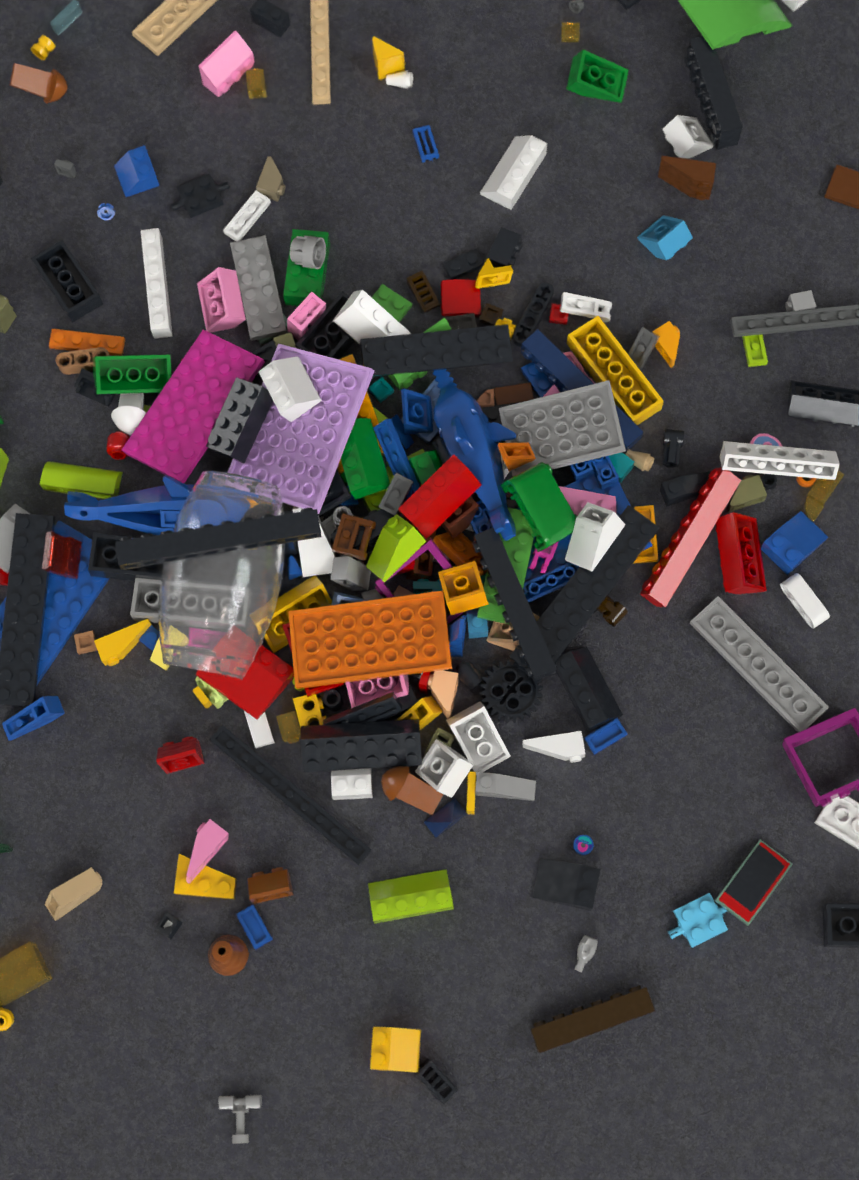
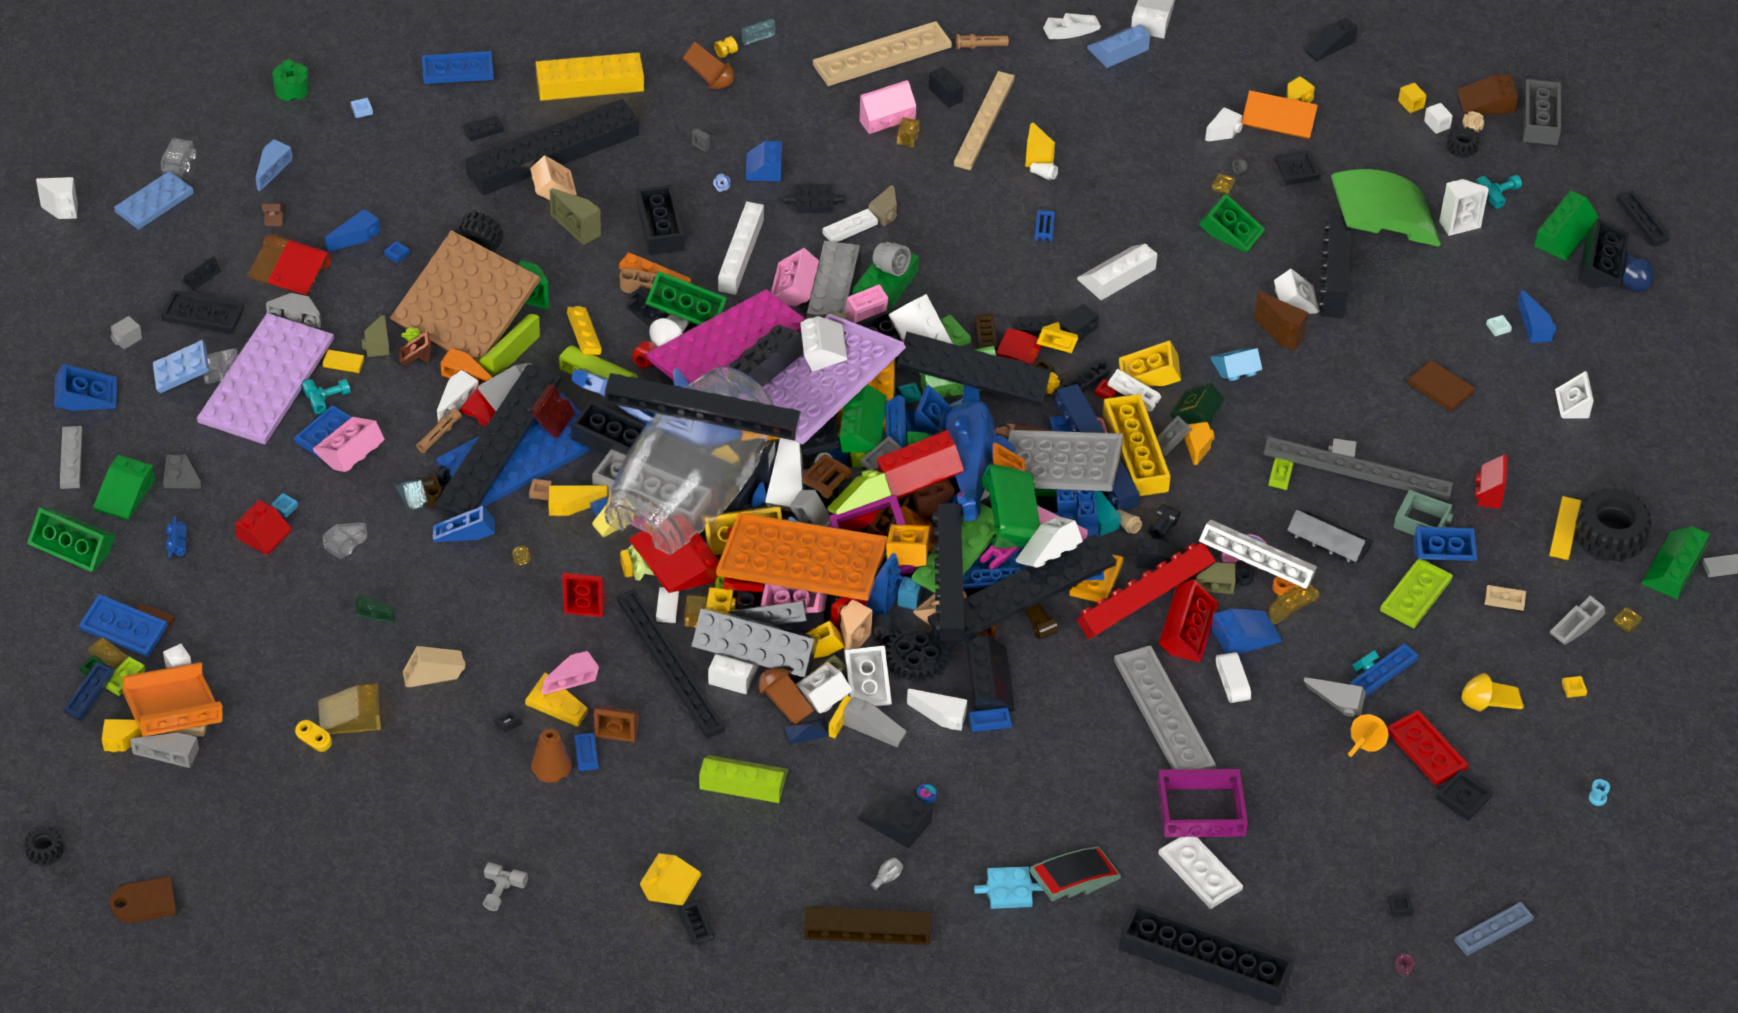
camera: 15 degrees right, 25 degrees down
none -> clear yellow bush [512,546,531,565]
none -> yellow plate [567,306,602,355]
none -> yellow slope [1119,340,1181,386]
none -> clear green slope [1170,383,1225,424]

